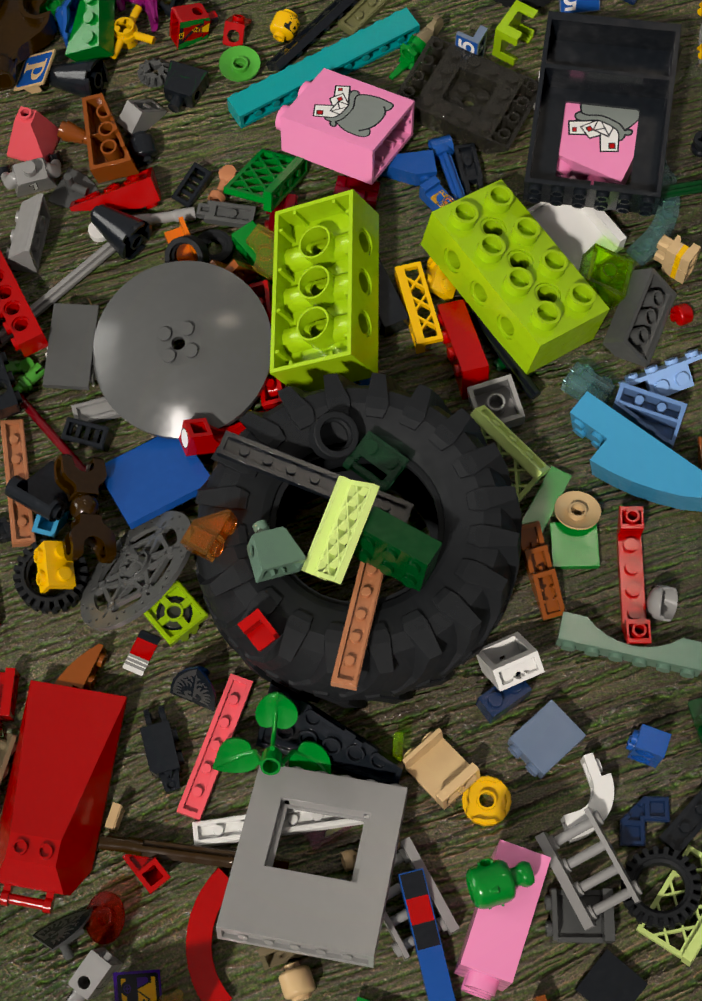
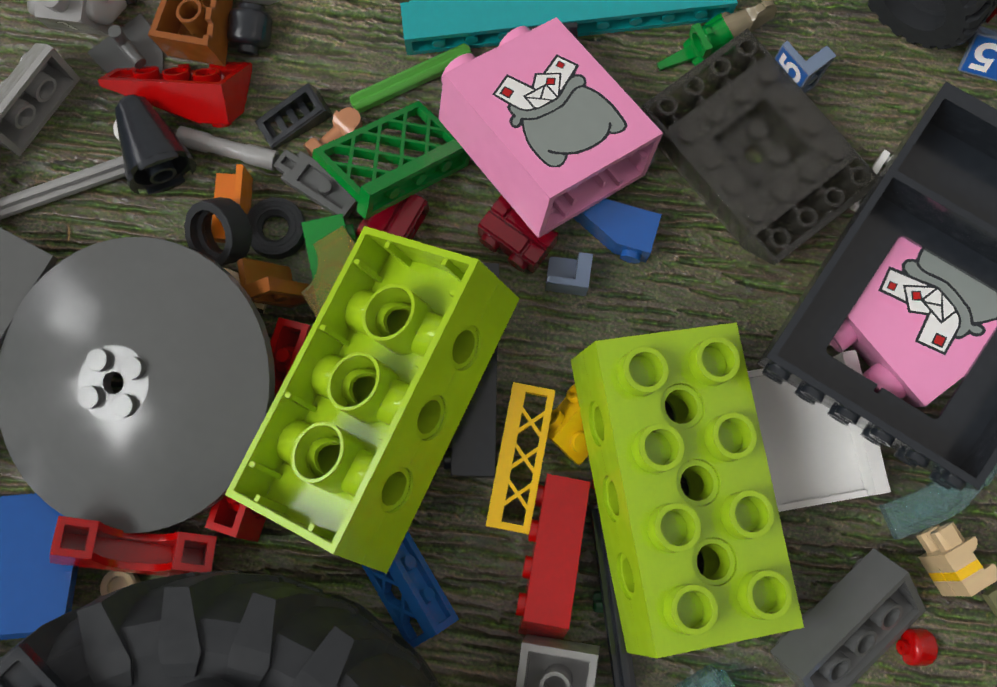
camera: 25 degrees right, 10 degrees up
blue leg [419,175,455,211] -> none
blue axle [428,135,466,201] -> none
black hinge [454,143,484,195] -> none
lime panel [492,0,538,66] -> none
clear neon green brick [579,243,634,309] -> none
none -> bright green axle [349,43,472,113]
none -> sand blue panel [545,252,593,296]

